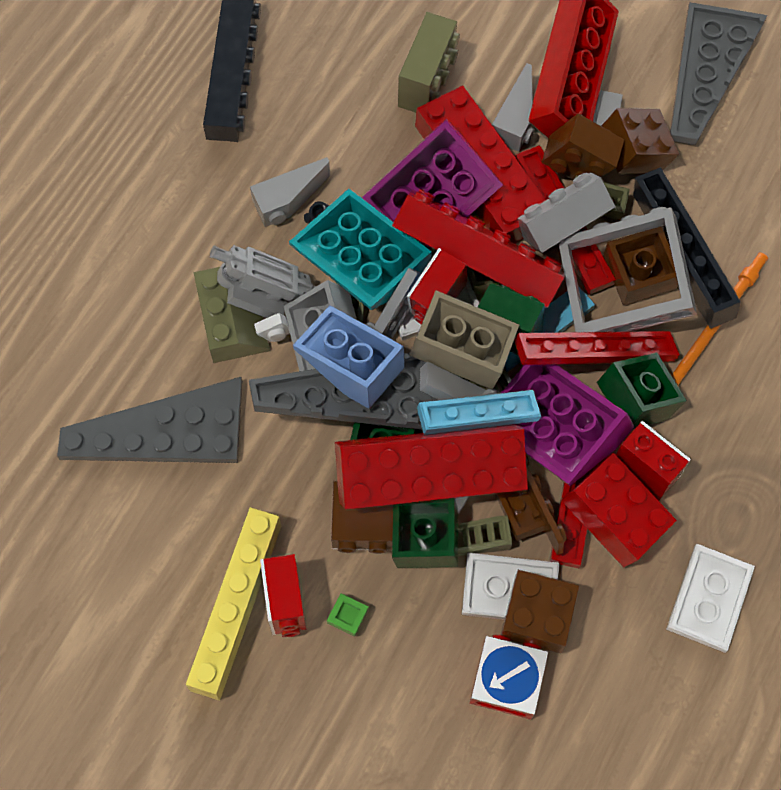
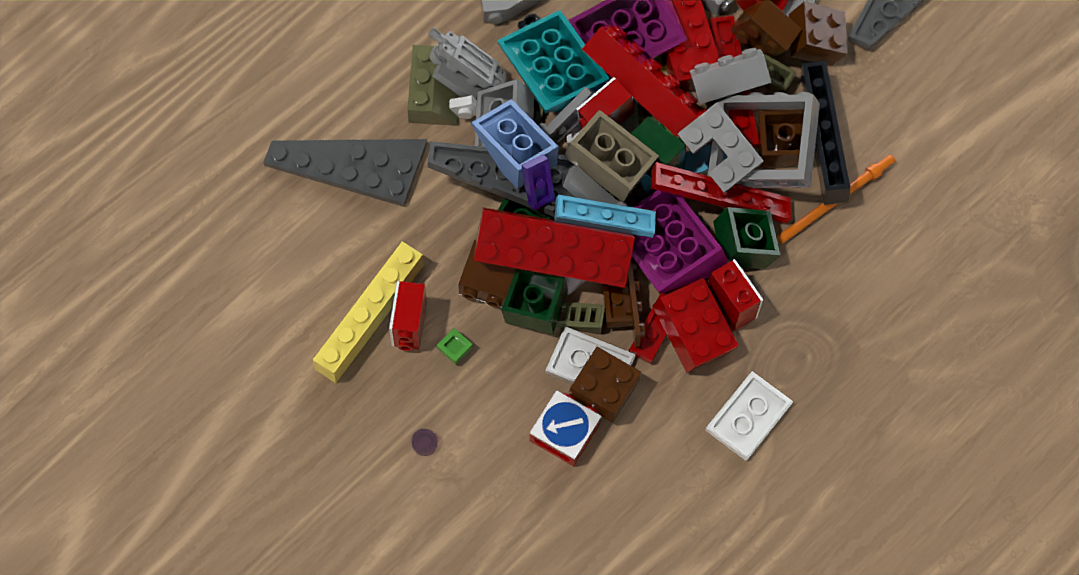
camera: 15 degrees right, 0 degrees up
none -> clear purple tile [411,429,438,456]
none -> dark purple plate [521,154,555,210]
none -> light grey plate [678,103,764,193]

